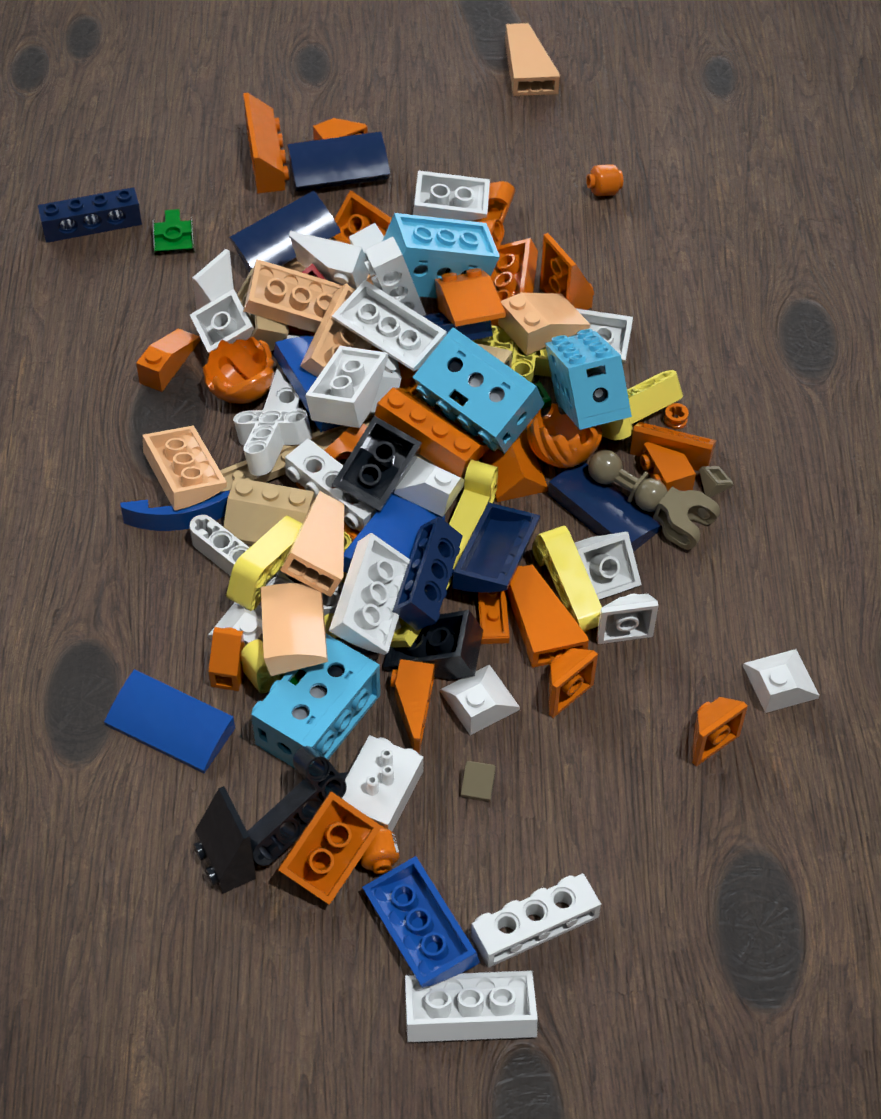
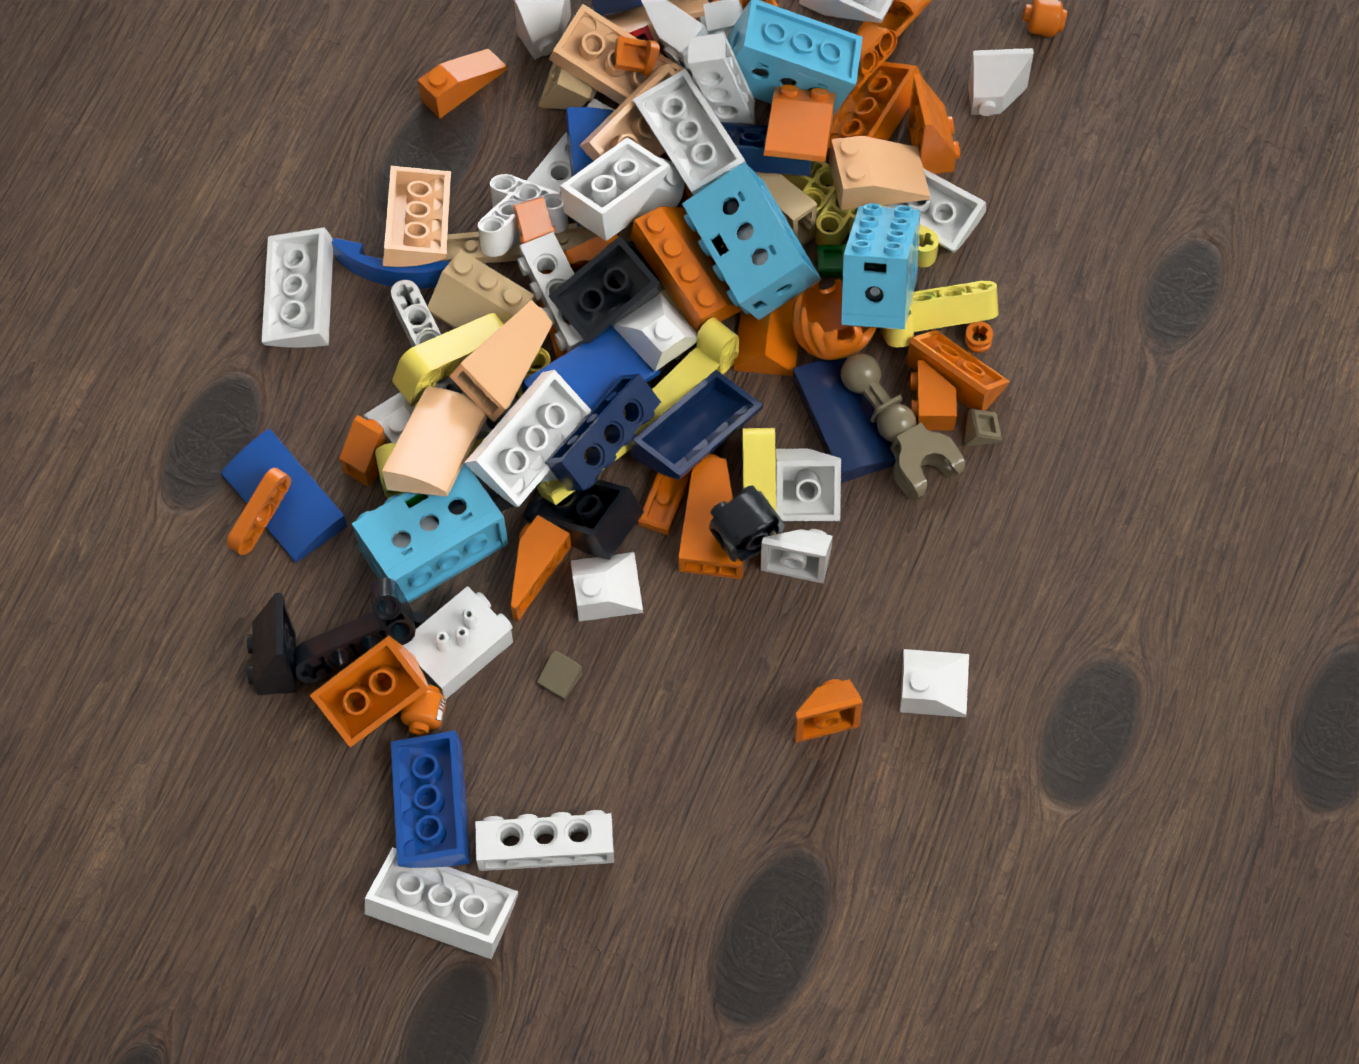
camera: 25 degrees right, 10 degrees up
white slope [190,289,254,353] -> none
orange piece [203,336,275,404] -> none
orange slope [549,648,598,718] -> none
none -> orange beam [227,468,291,555]
none -> white slope [262,227,333,348]
none -> tile [512,196,556,243]
none -> orange tile [613,36,660,77]
none -> black brick [709,485,785,562]
none -> white slope [968,48,1033,116]

